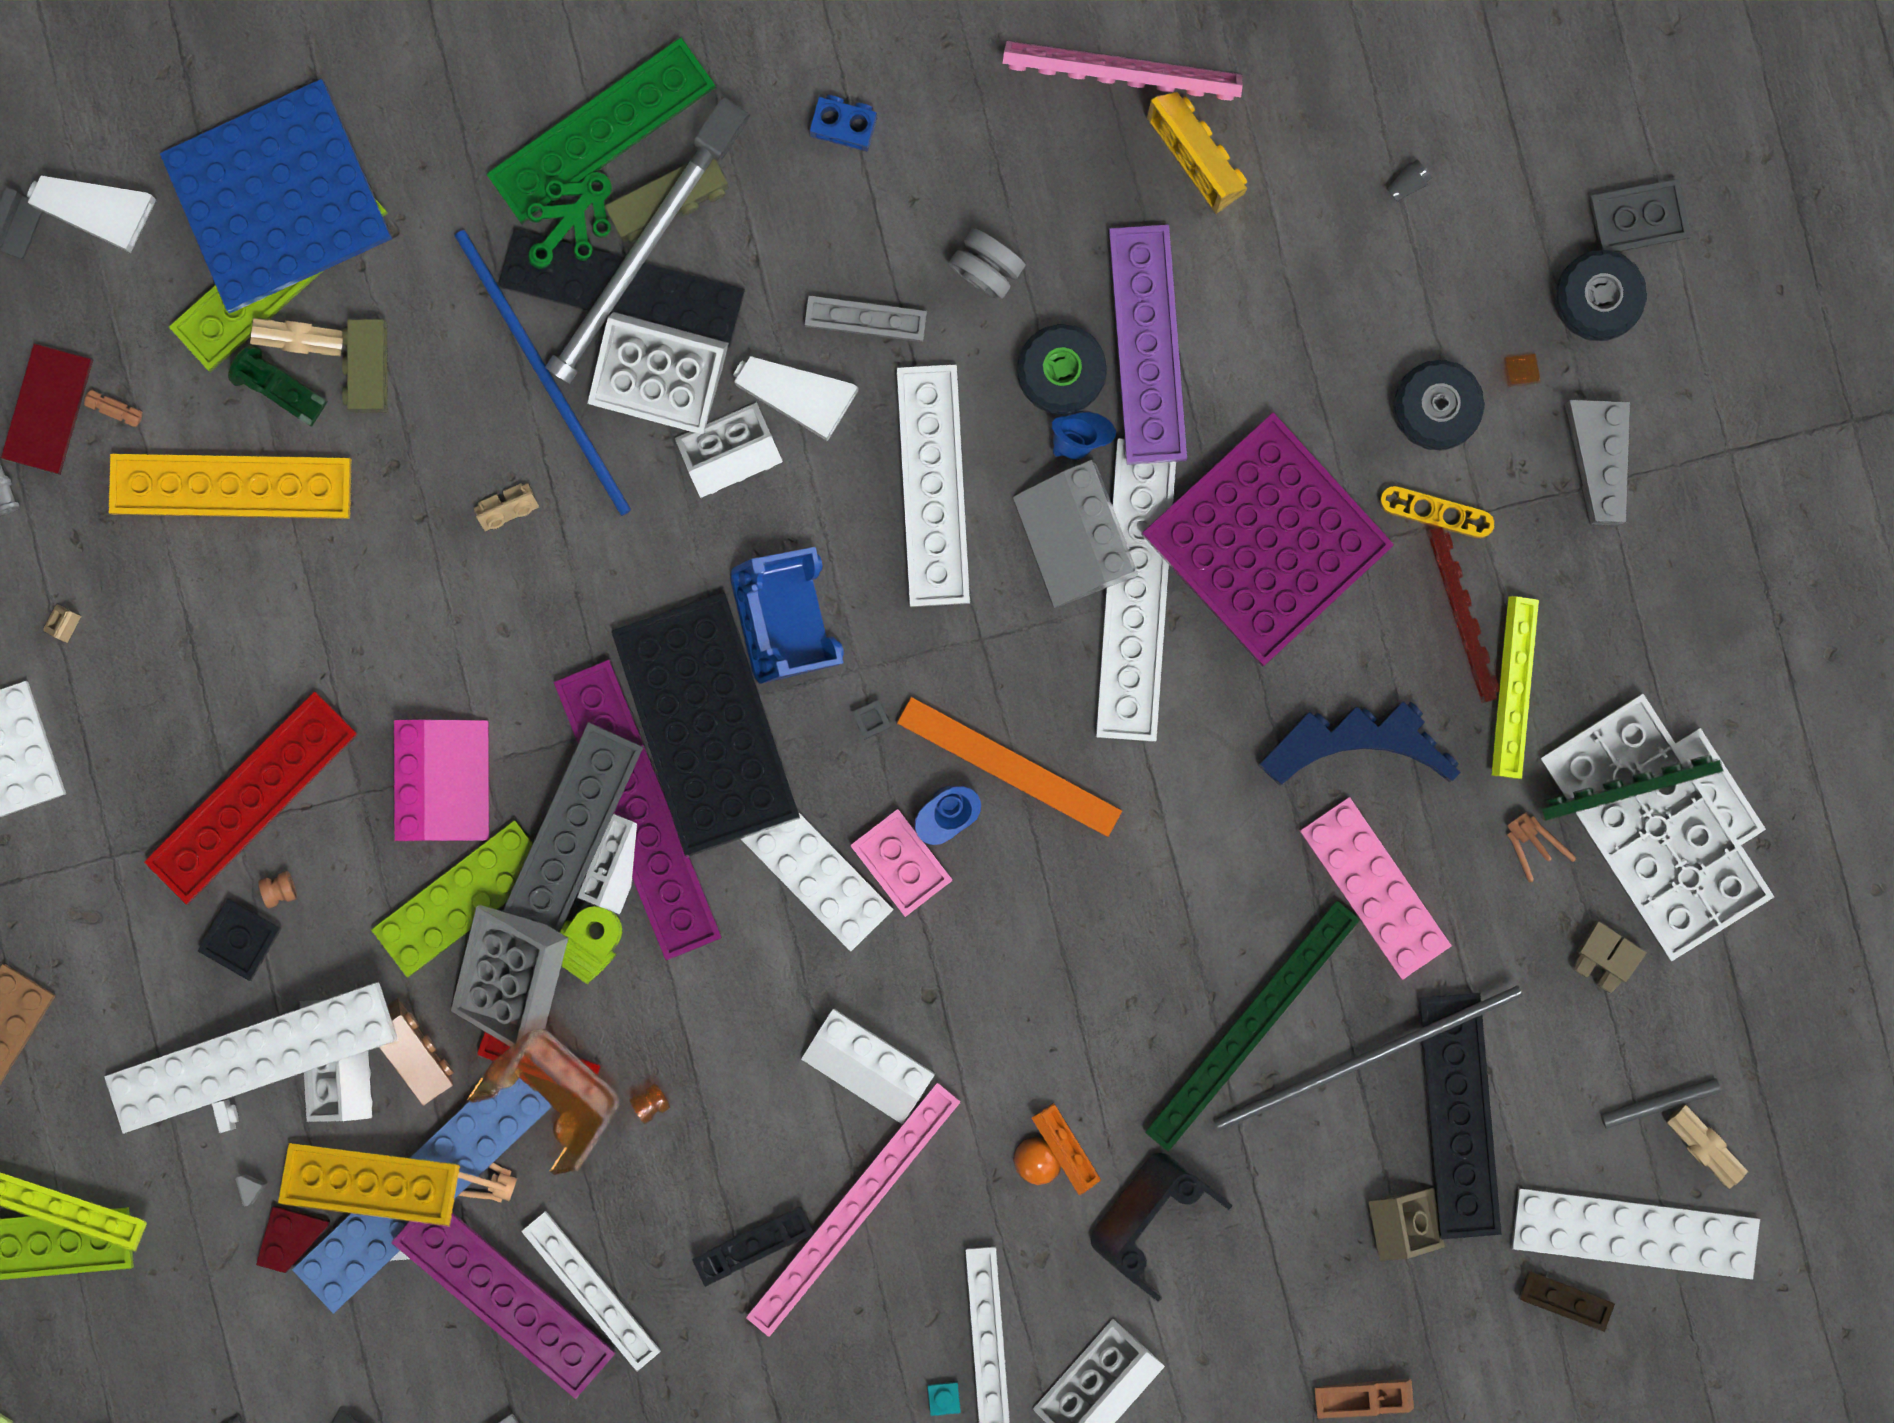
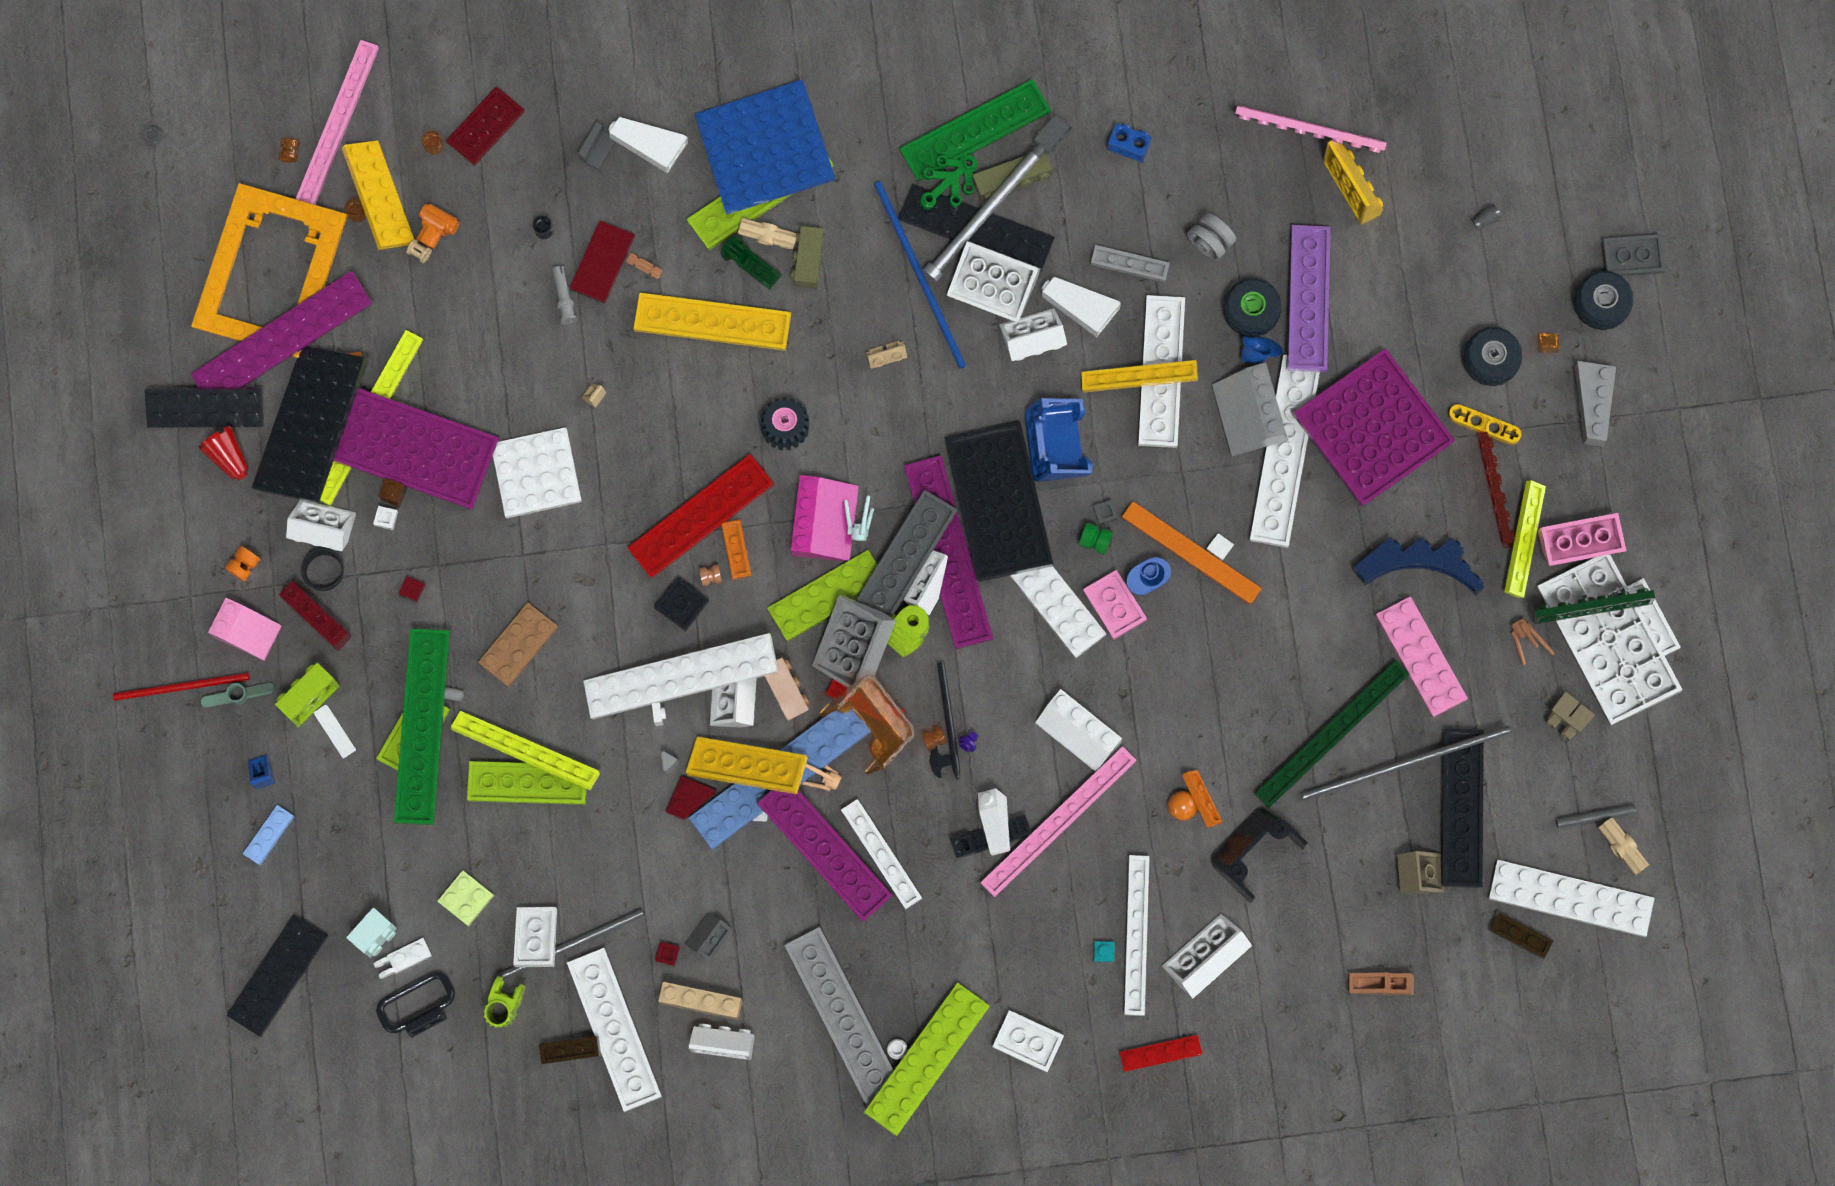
camera: 10 degrees right, 10 degrees down
none -> orange tile [722,519,751,580]
none -> black wheel [760,397,809,450]
none -> light aqua plant [844,495,874,541]
none -> black piece [930,662,961,780]
none -> dark purple plate [959,731,979,752]
none -> white slope [978,788,1010,856]
none -> green wheel [1079,522,1113,555]
none -> yellow plate [1082,360,1198,392]
none -> white tile [1207,534,1234,561]
none -> bright pink slope [1538,513,1626,566]

